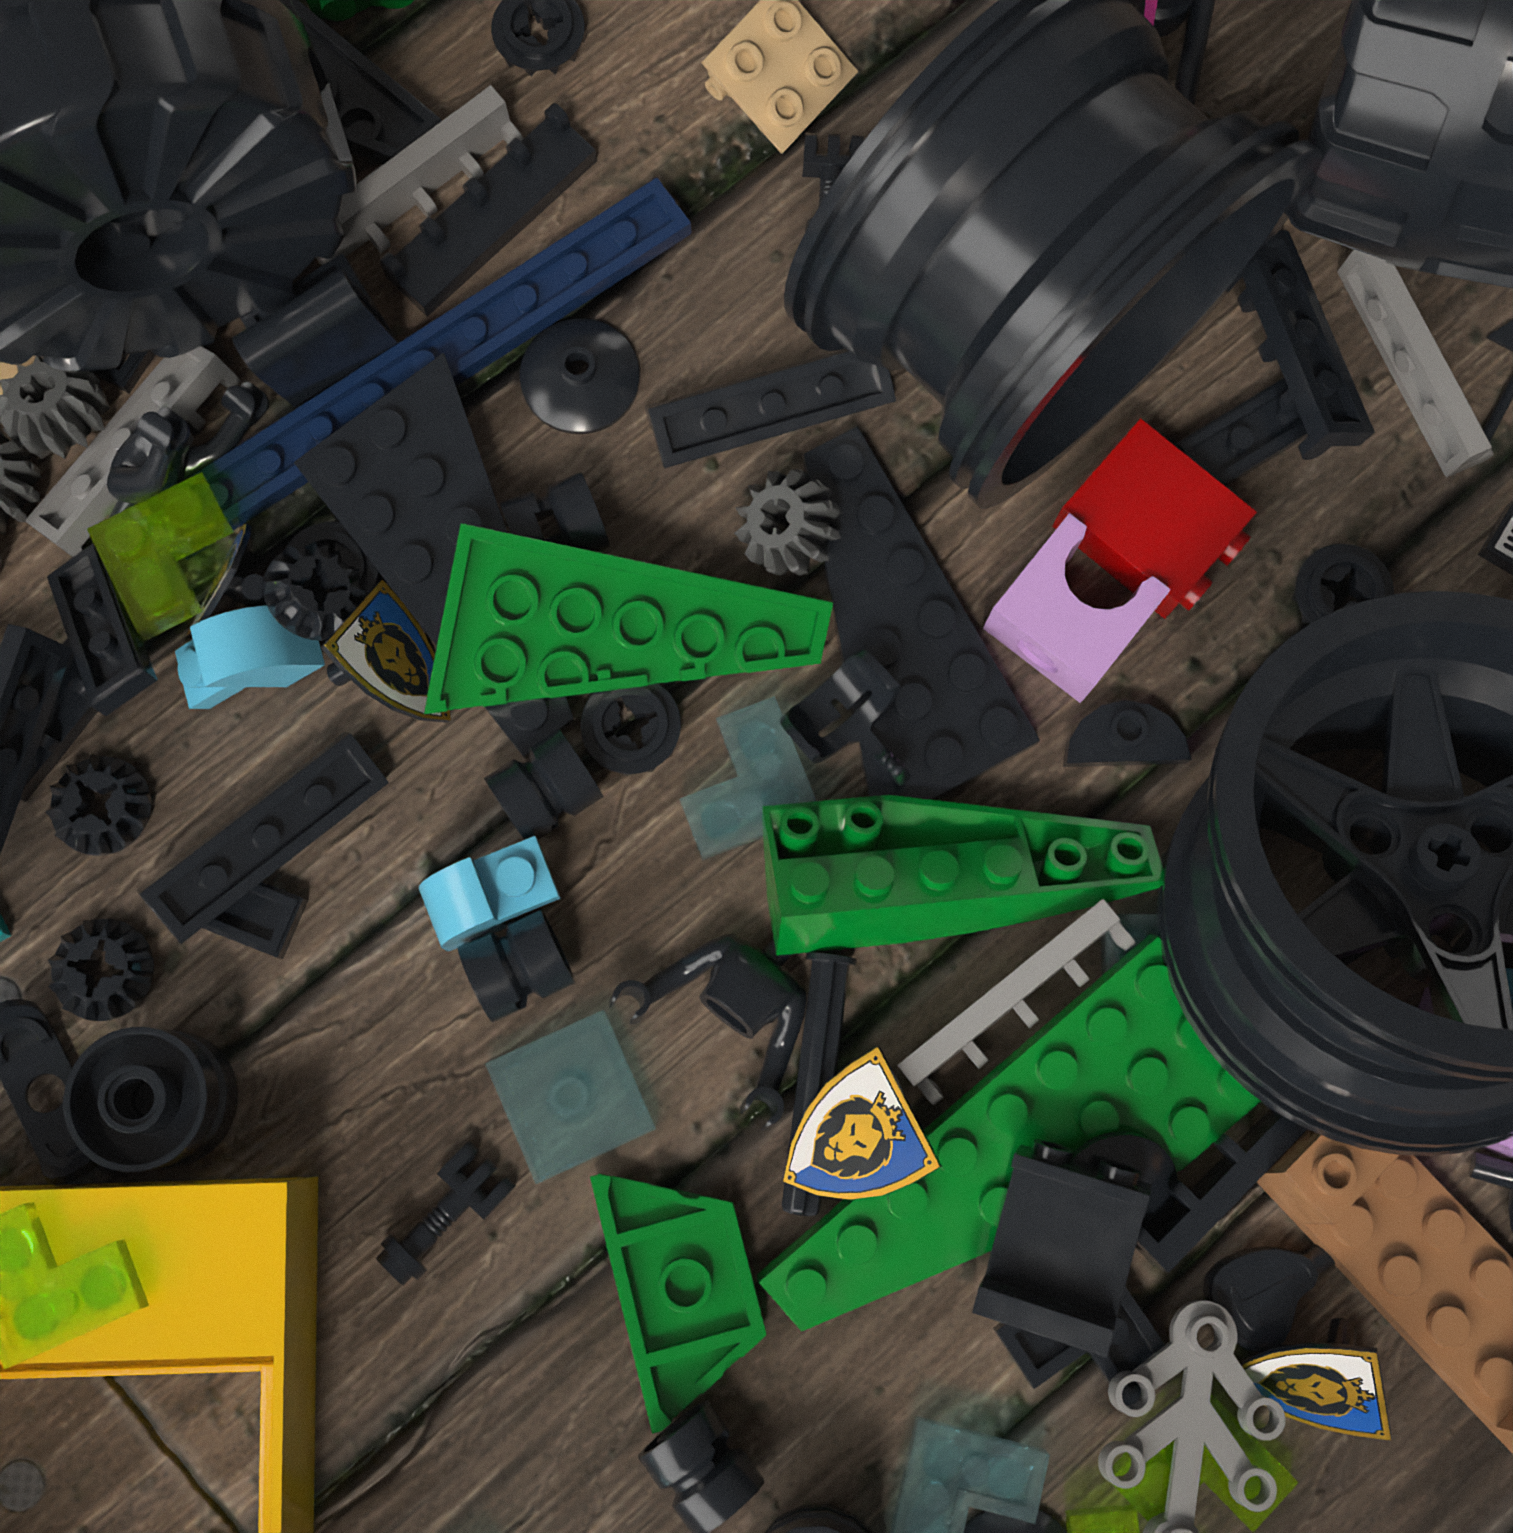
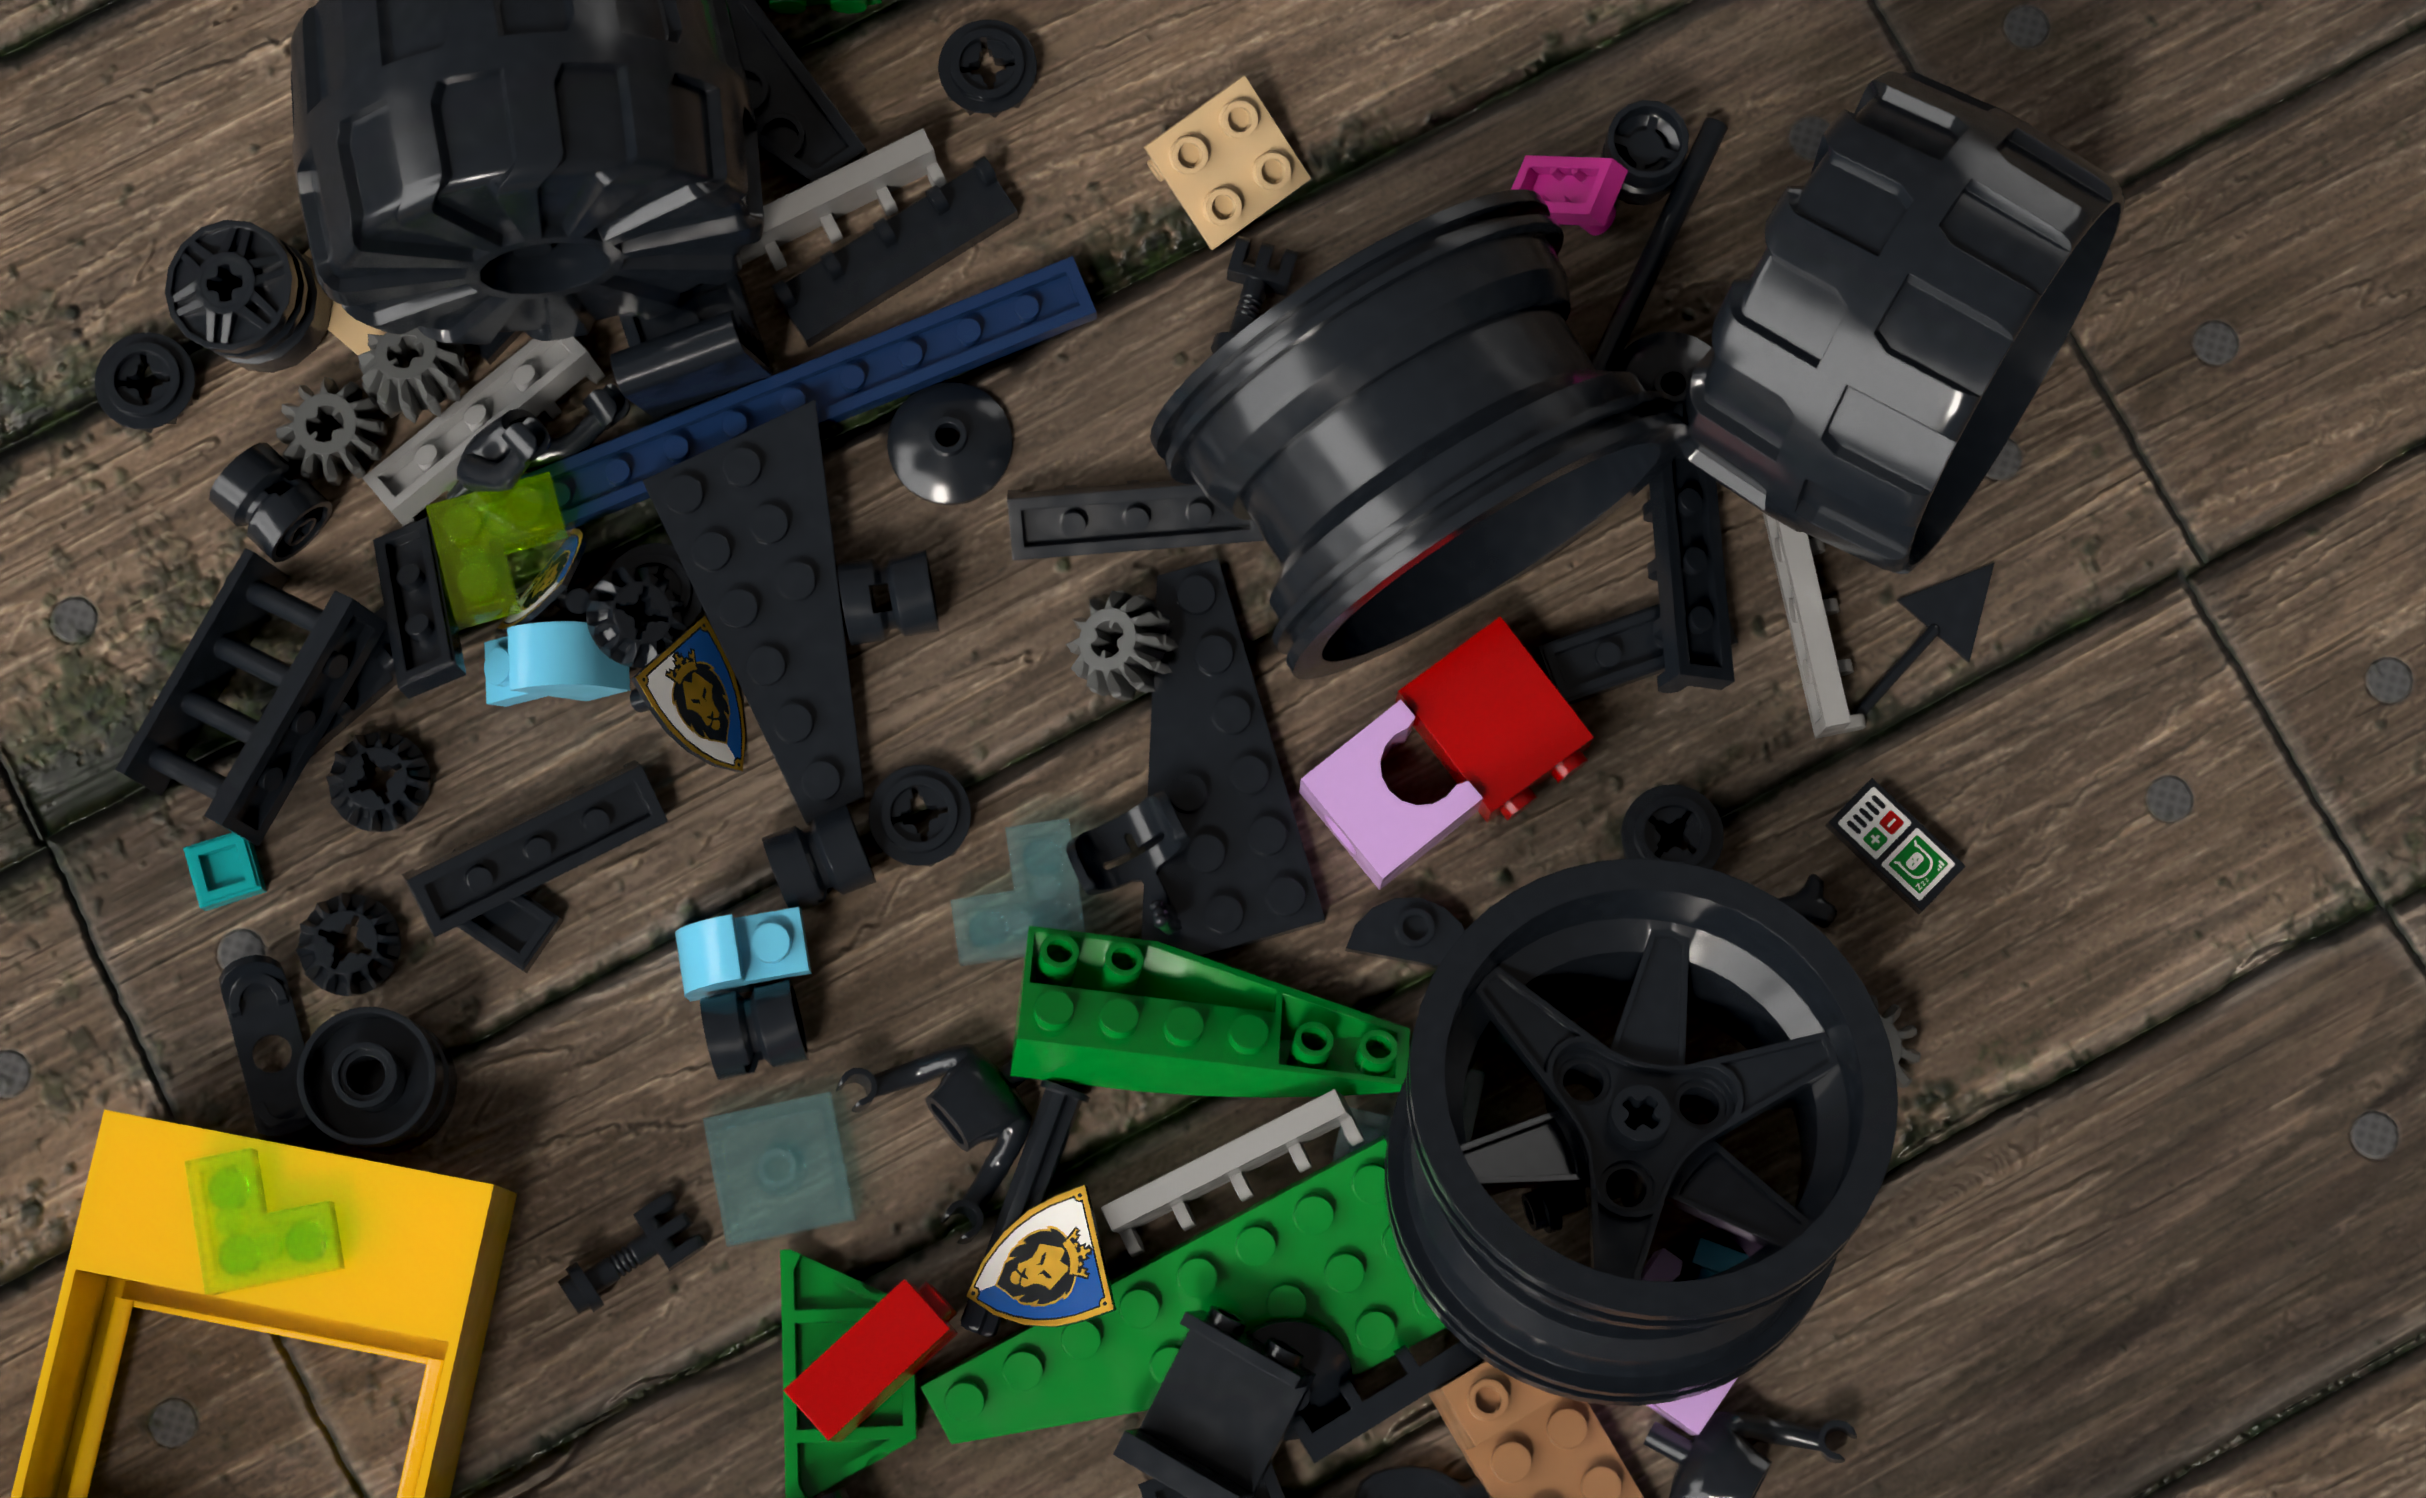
camera: 15 degrees right, 0 degrees up
green wing [424,523,833,714] -> none
none -> red brick [783,1279,958,1442]

